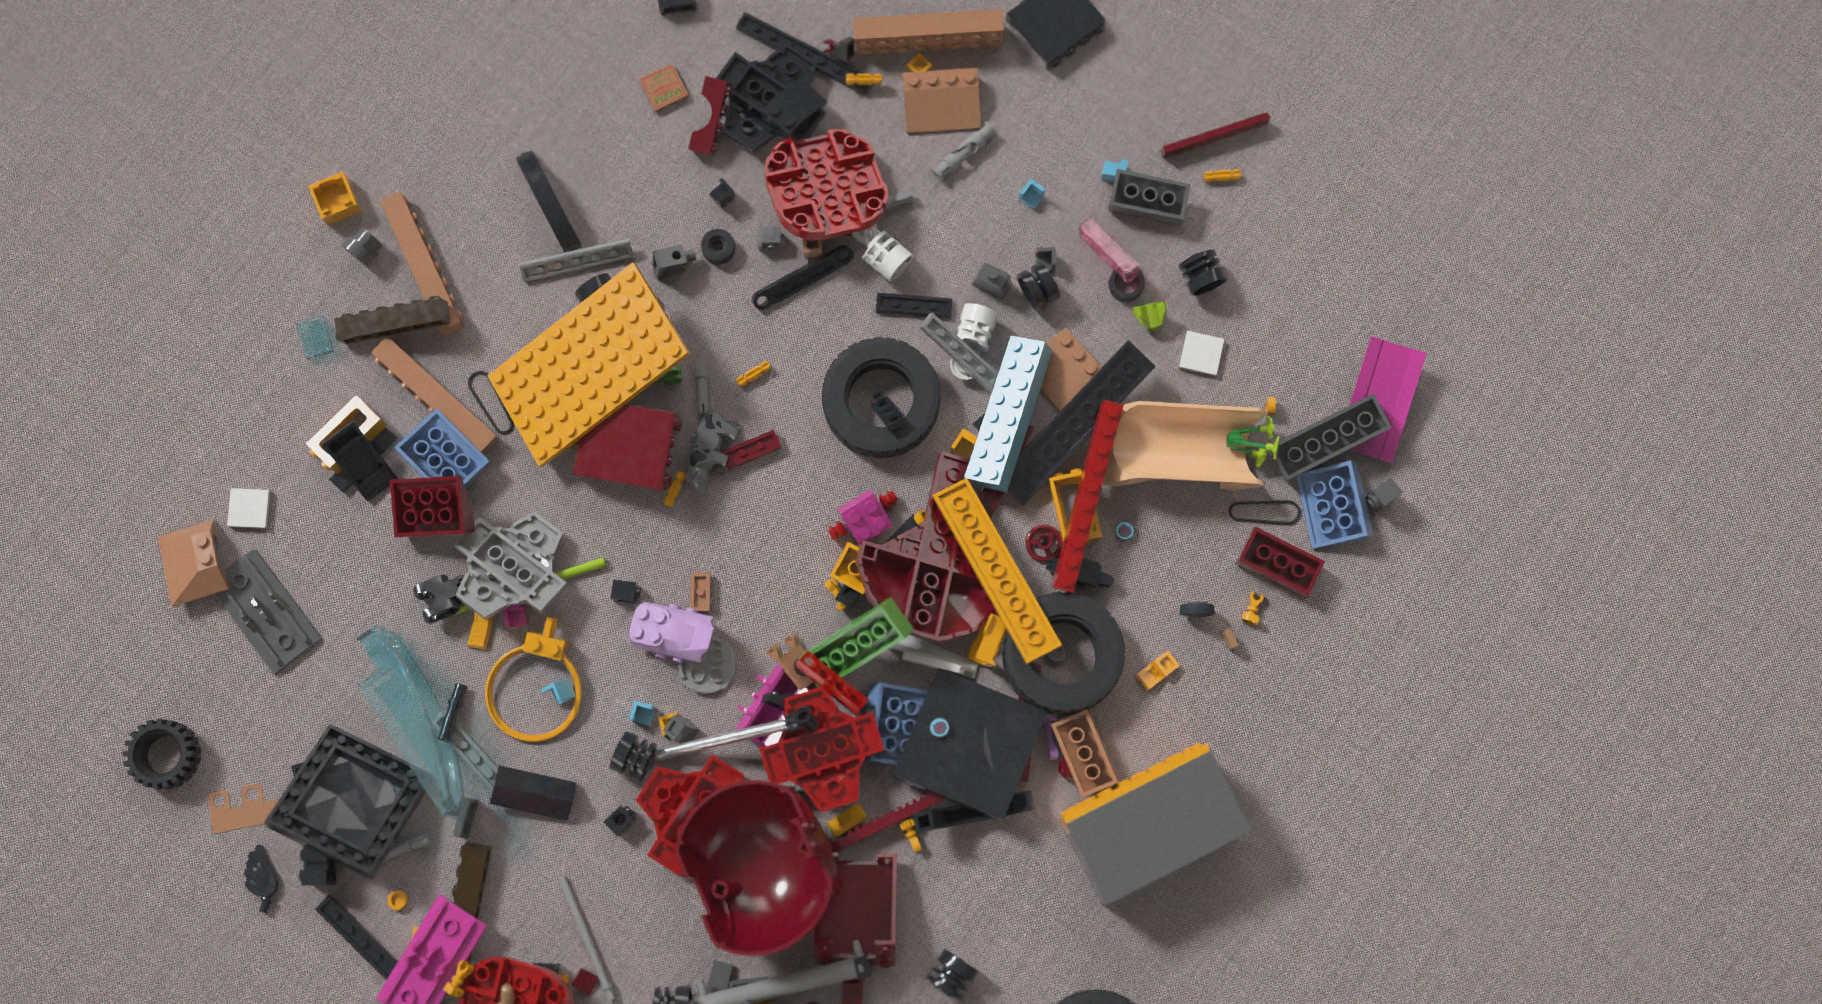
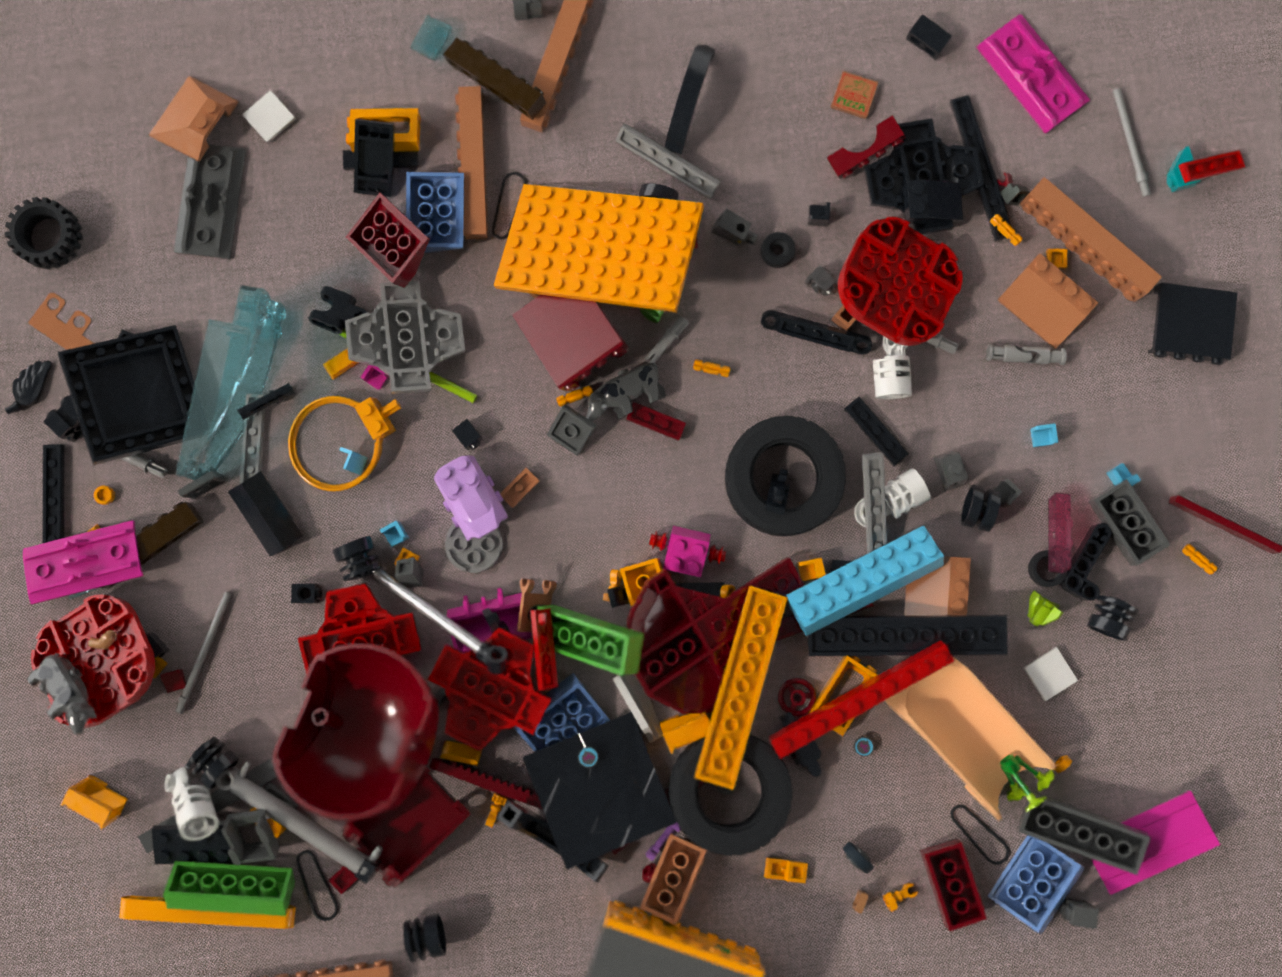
camera: 45 degrees right, 5 degrees up
light orange piece [444,960,473,998] -> none
none -> dark grey tile [546,404,597,456]
none -> black beam [1060,523,1111,601]

